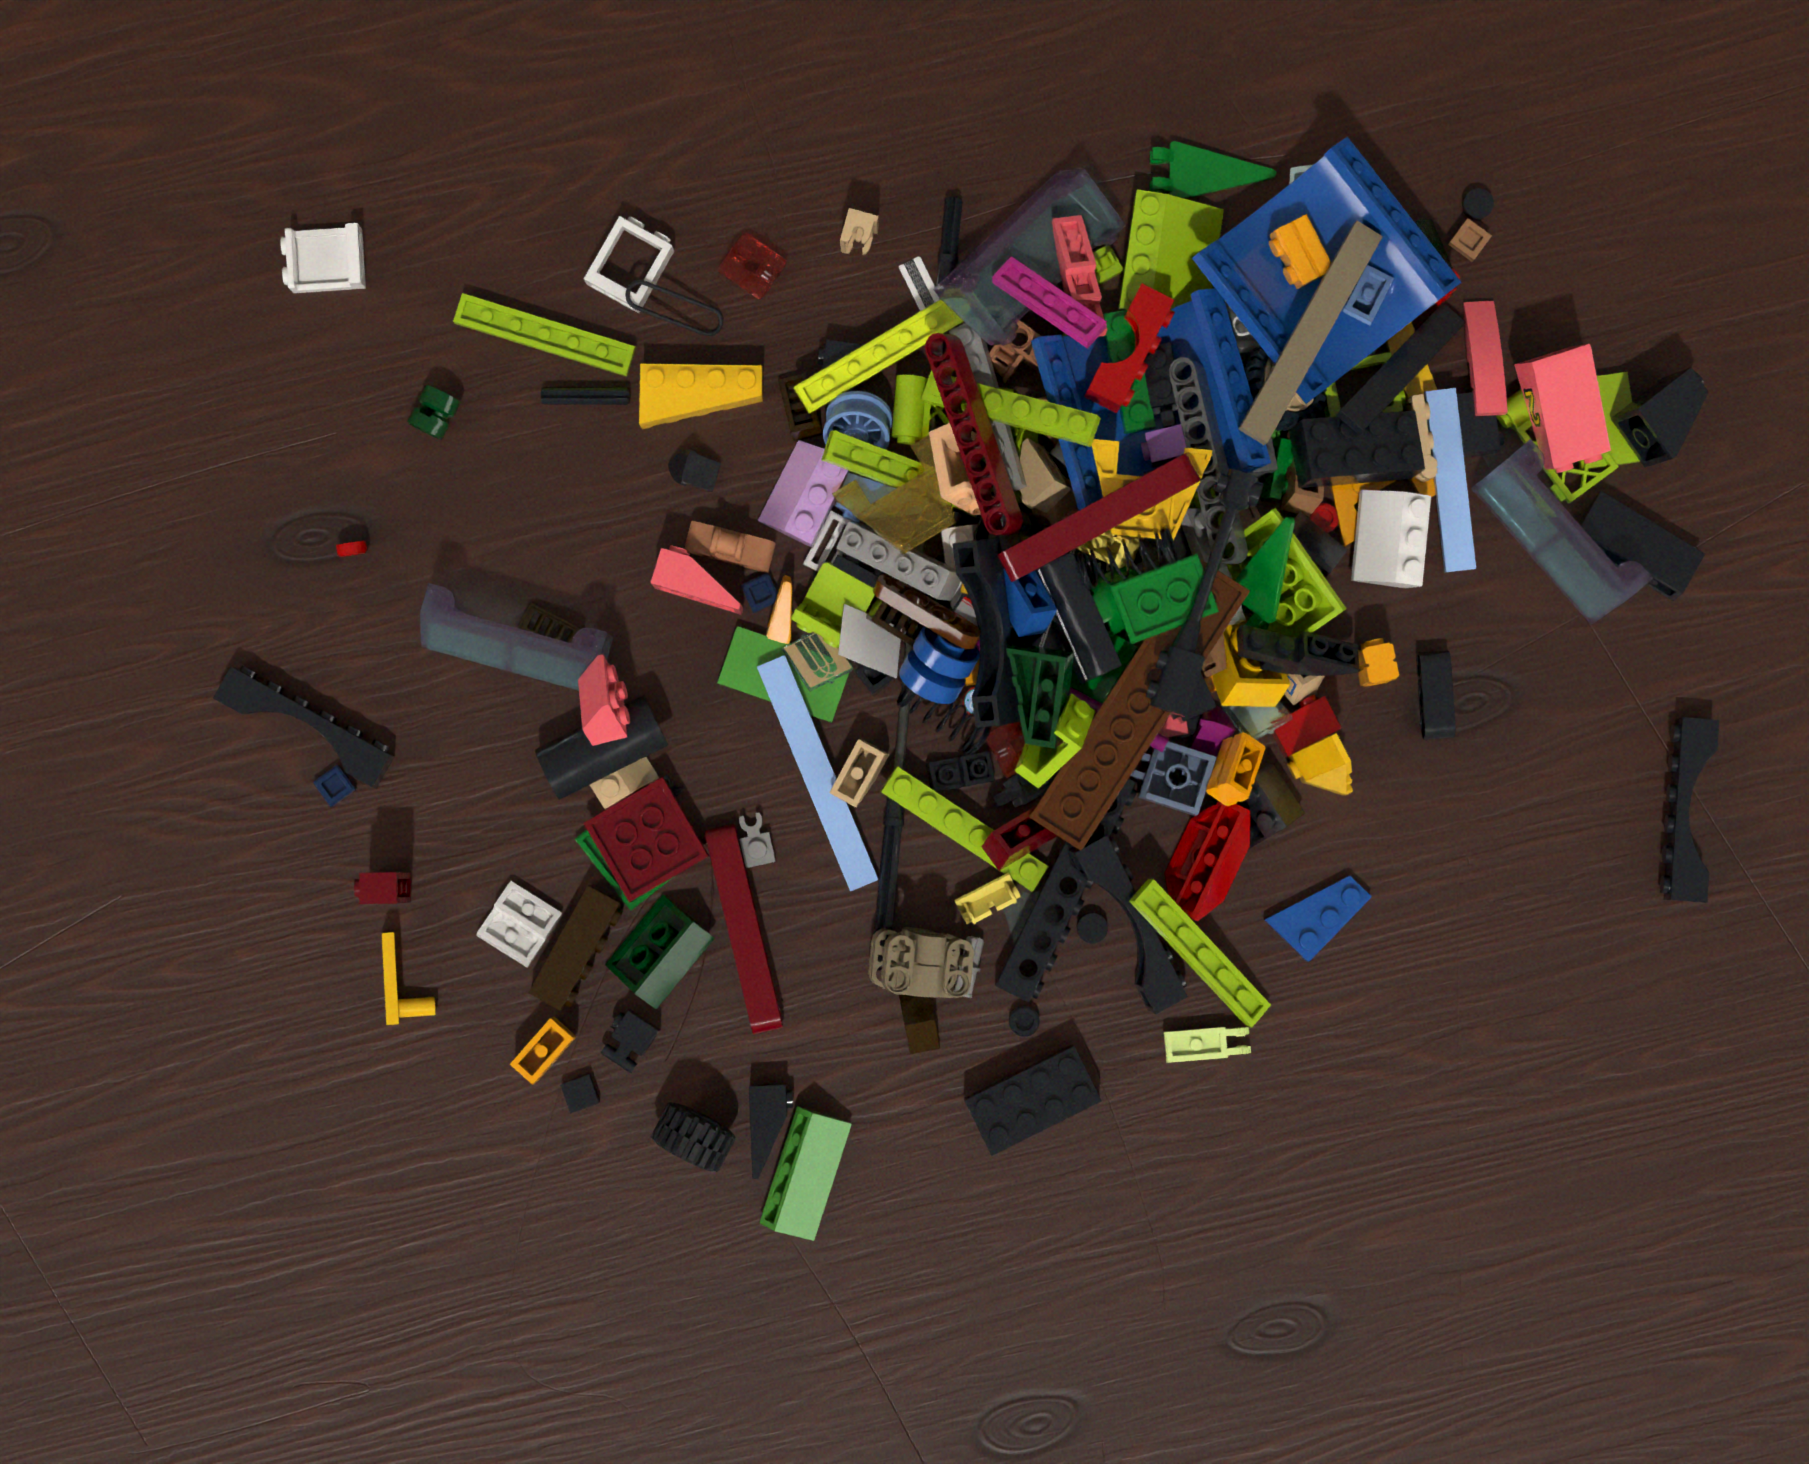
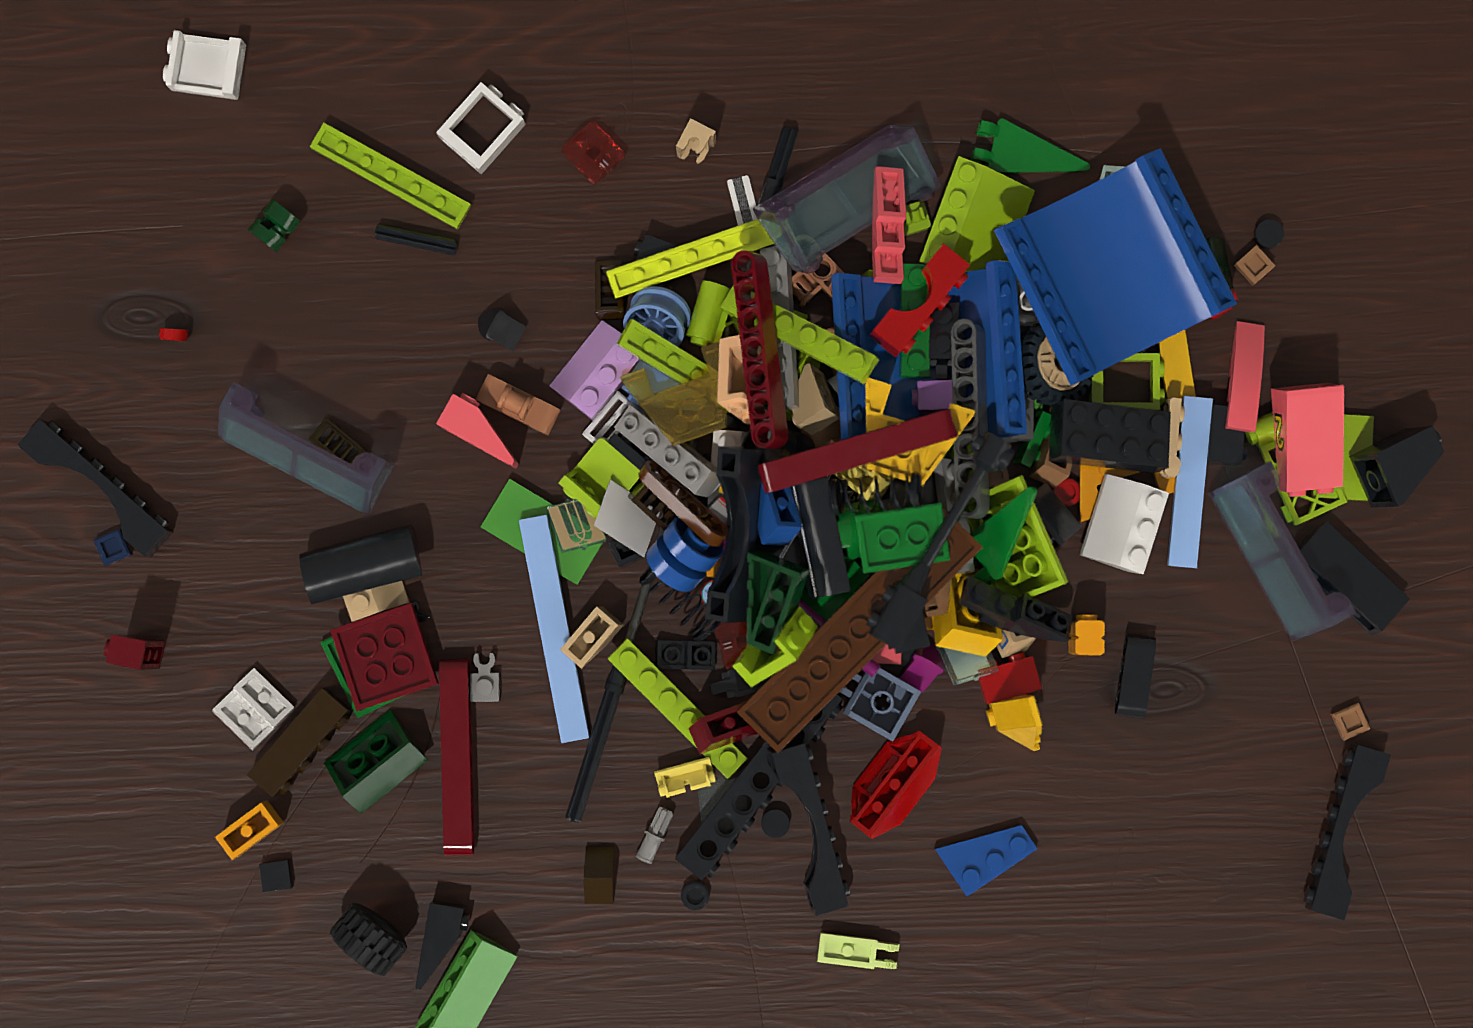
camera: 15 degrees right, 0 degrees up
yellow piece [382,932,435,1025] -> none
coral slope [578,654,630,746] -> none
black brick [600,1009,661,1074] -> none
black piece [625,280,723,336] -> none
yellow wedge [639,364,764,429] -> none
dark blue tile [741,573,778,614] -> none
light orange slope [766,575,792,644] -> none
dark tan piece [868,927,974,998] -> none
black brick [964,1044,1102,1156] -> none
dark pink plate [992,256,1107,349] -> none
lime plate [1129,879,1271,1027] -> none
light orange brick [1206,732,1265,806] -> none
black slope [1213,762,1305,849] -> none
dark tan tile [1238,221,1383,445] -> none
light orange brick [1269,214,1331,289] -> none
black tile [1336,303,1466,435] -> none
medium blue slope [1343,265,1394,326] -> none
none -> medium nougat tile [1331,703,1370,740]

